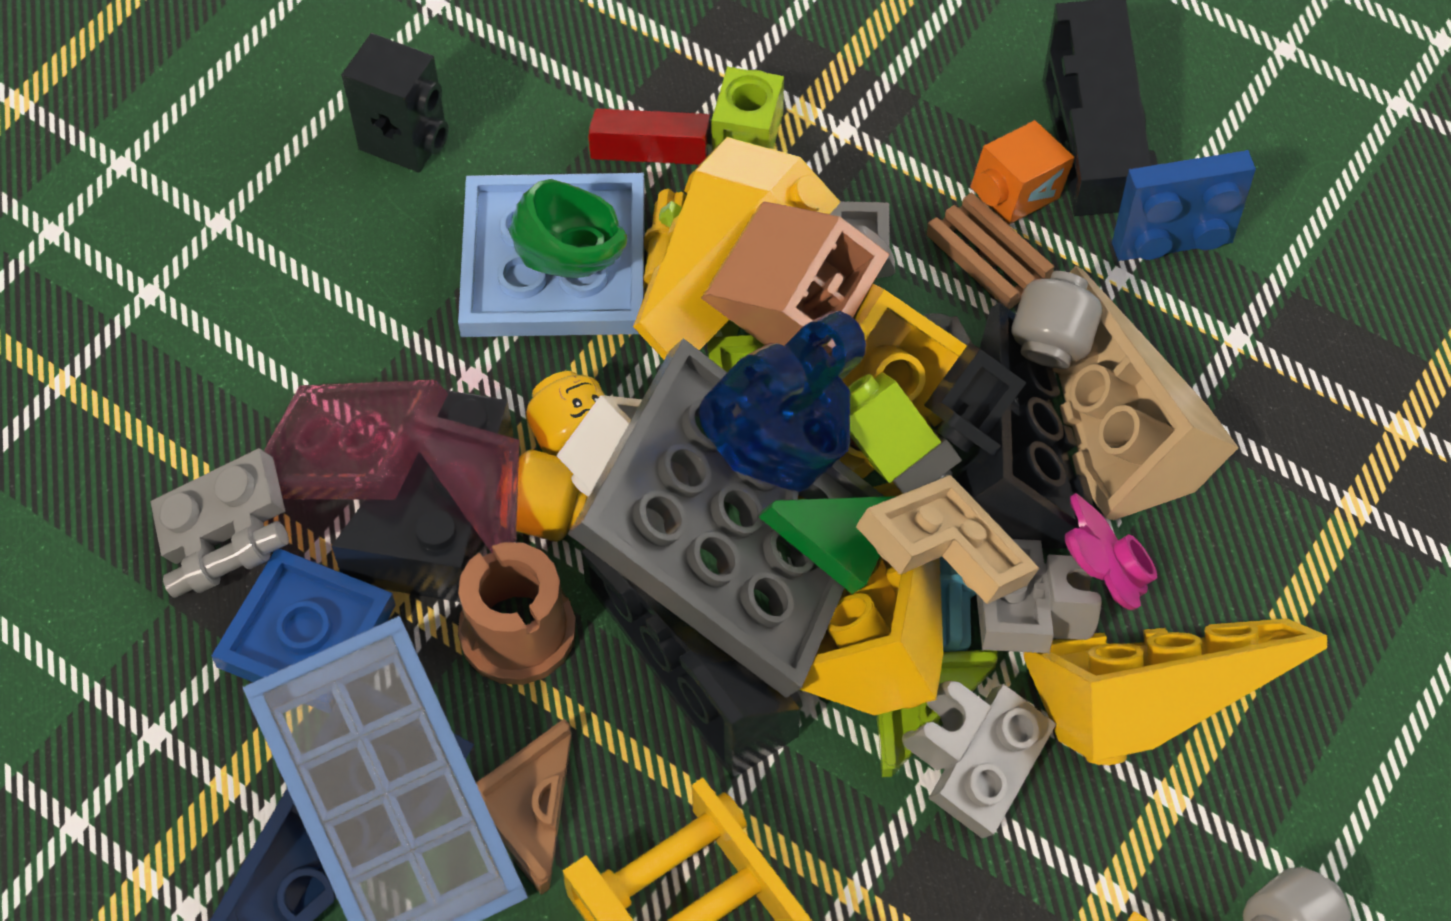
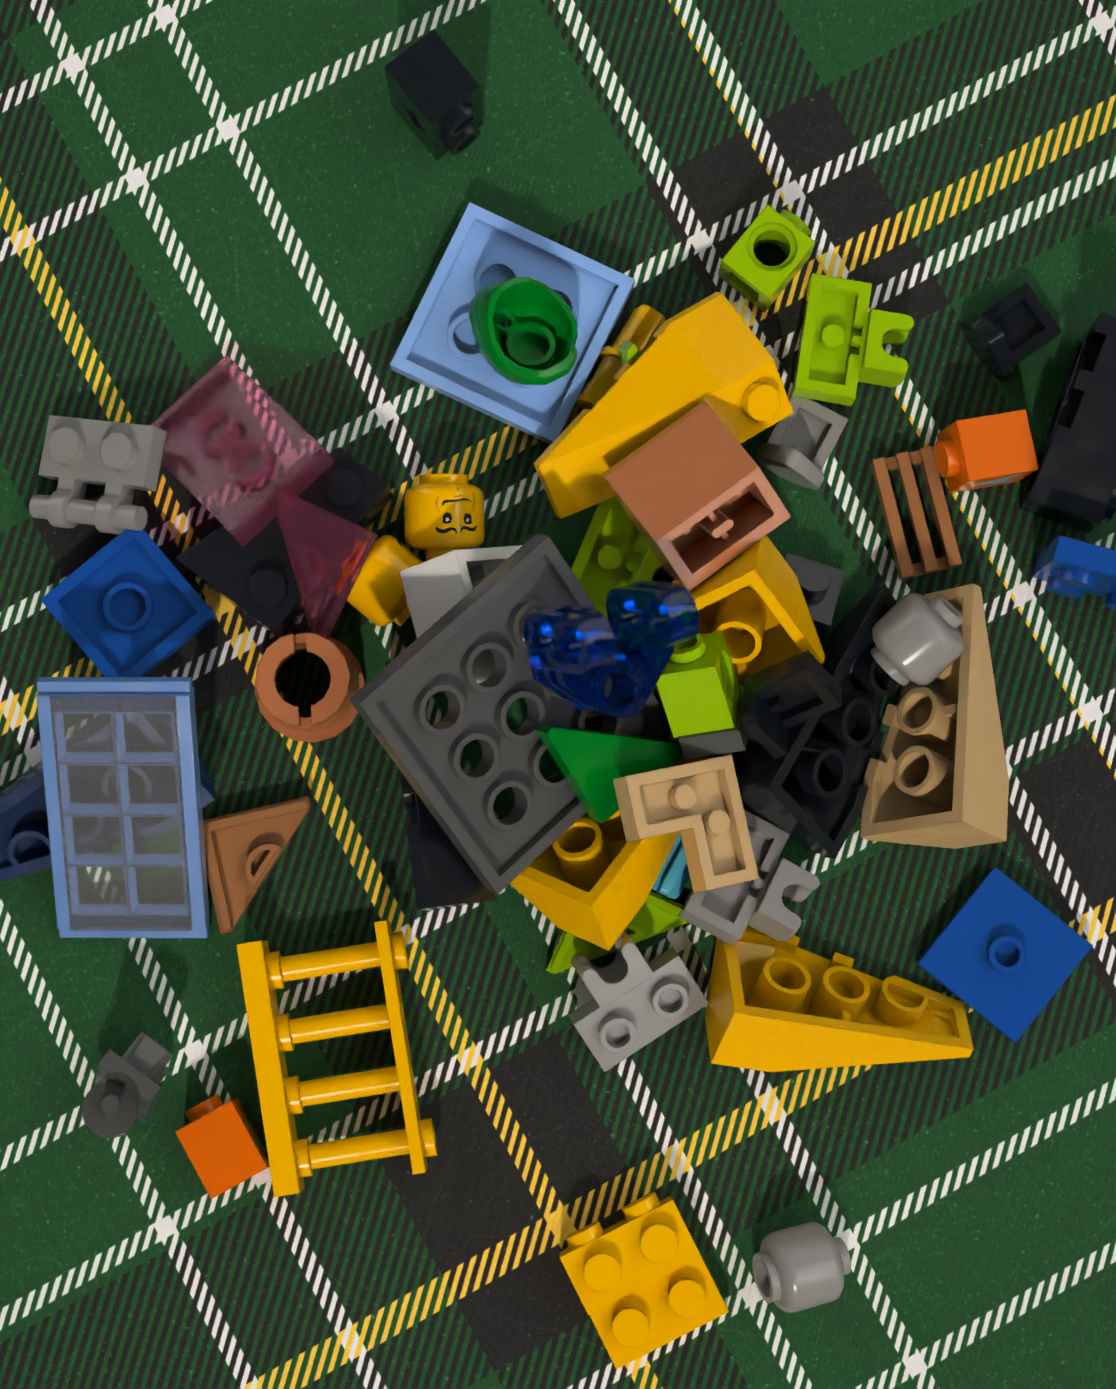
camera: 25 degrees right, 25 degrees up
red slope [588,108,710,165] -> none
dark pink plate [1065,493,1157,610] -> none
none -> lime plate [791,273,914,406]
none -> blue plate [915,867,1093,1043]
none -> black tile [960,282,1062,382]

